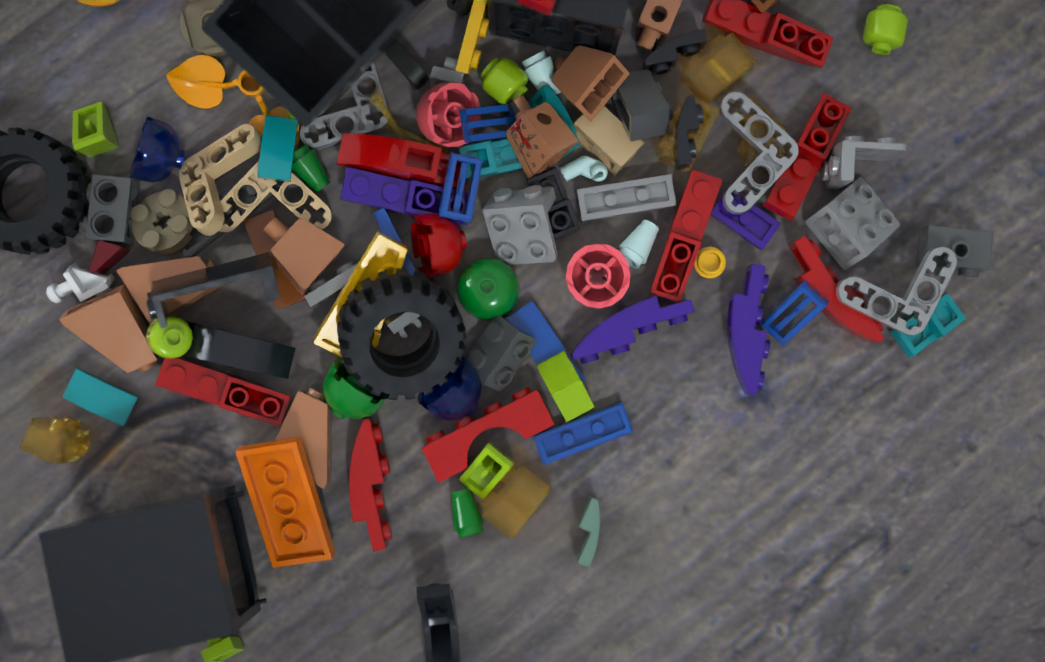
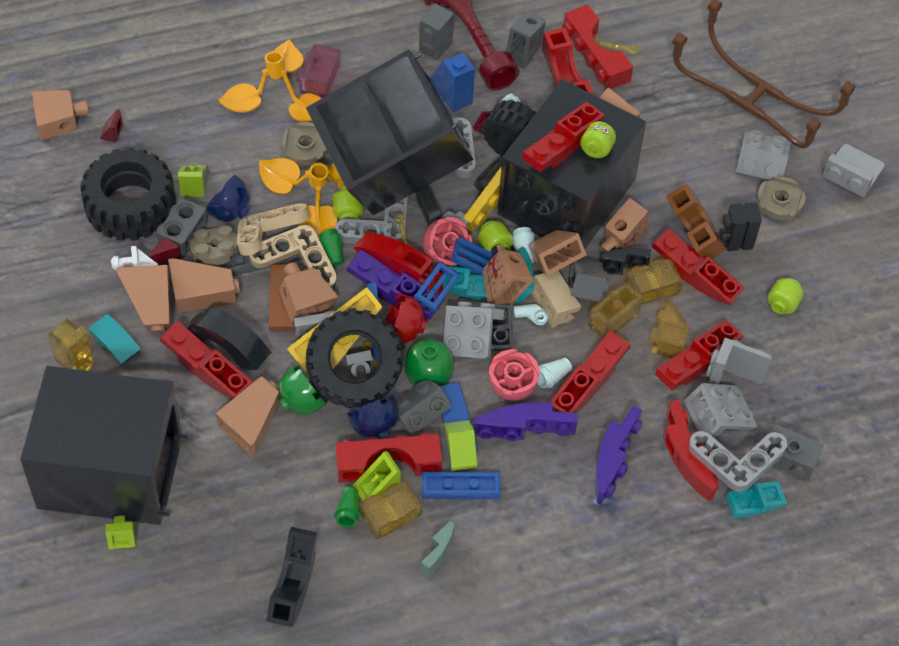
camera: 15 degrees right, 30 degrees down
lime head [146,315,193,359] -> none
black panel [147,252,281,328] -> none
orange plate [235,436,336,568] -> none
teal slope [257,116,298,182] -> none
red slope [349,418,393,552] -> none
light grey plate [576,174,676,222] -> none
black slope [674,95,703,170] -> none
yellow plate [694,247,726,279] -> none
dark purple plate [711,187,781,251] -> none
light grey beam [719,92,799,215] -> none
blue tile [760,280,829,346] -> none

